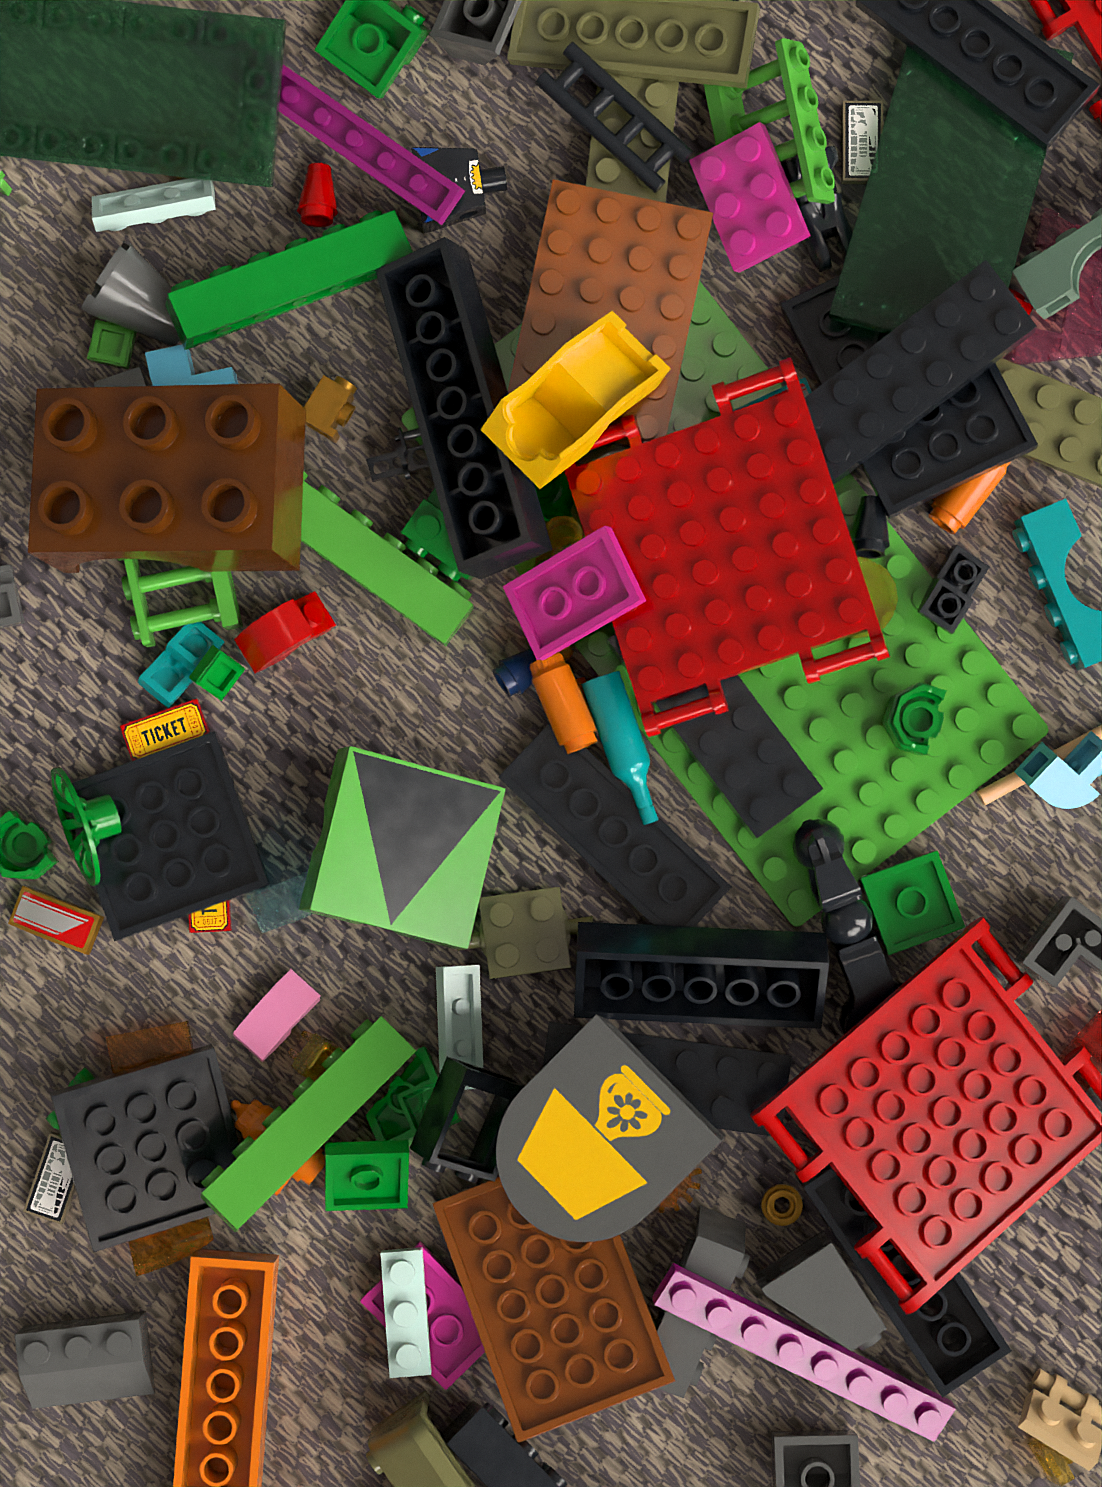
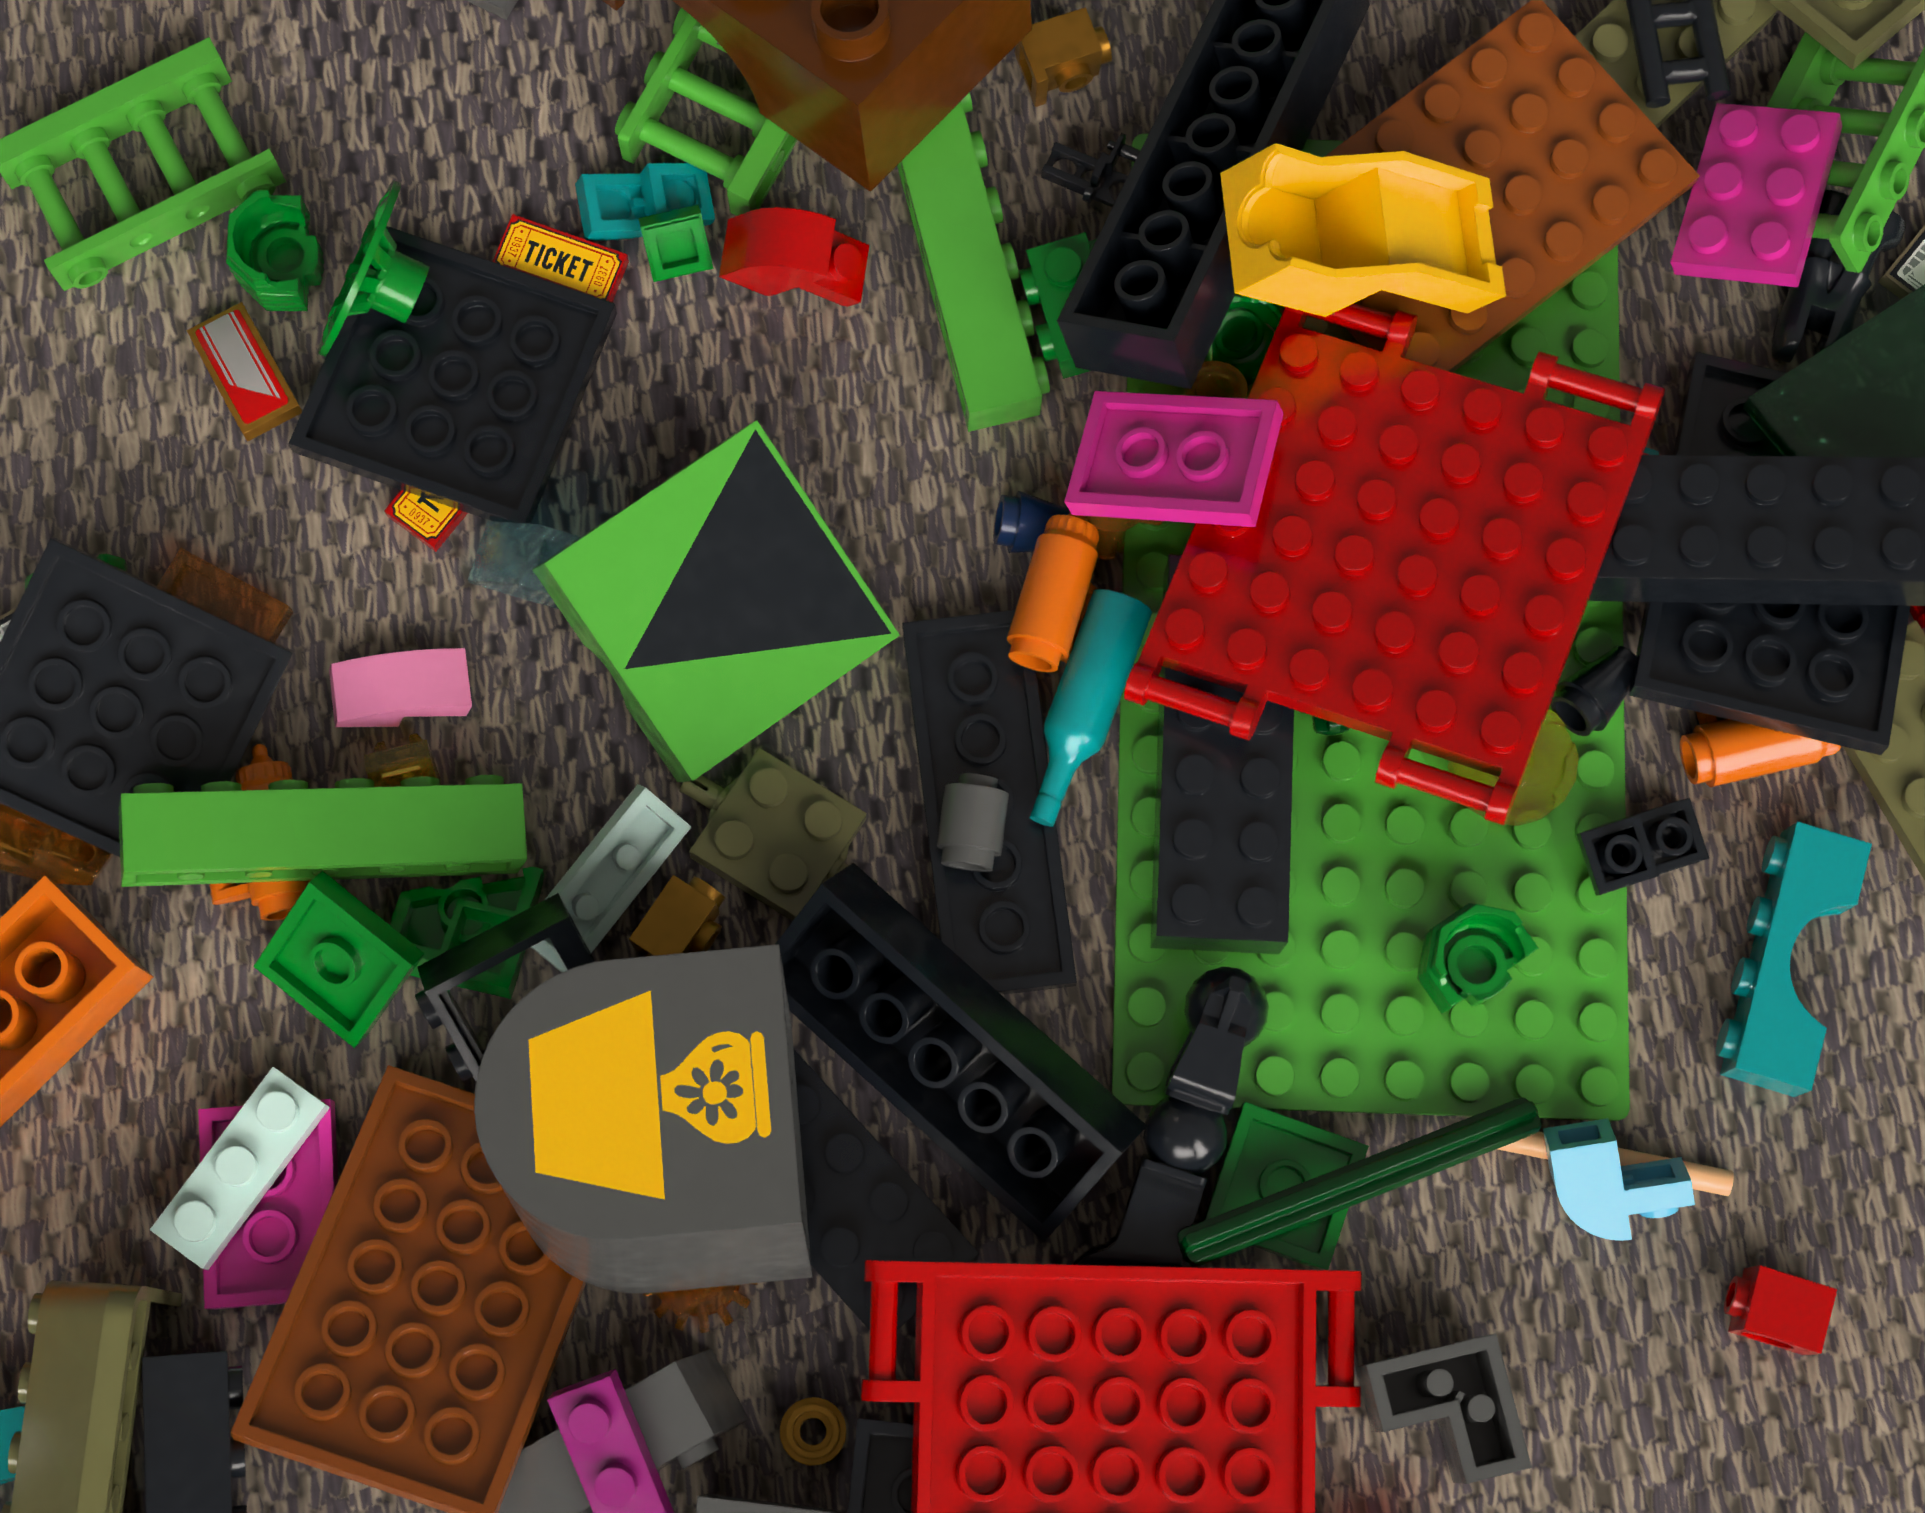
camera: 35 degrees right, 10 degrees down
none -> pearl gold brick [629,875,725,956]
none -> dark grey brick [937,773,1009,872]
none -> dark green axle [1177,1098,1541,1267]

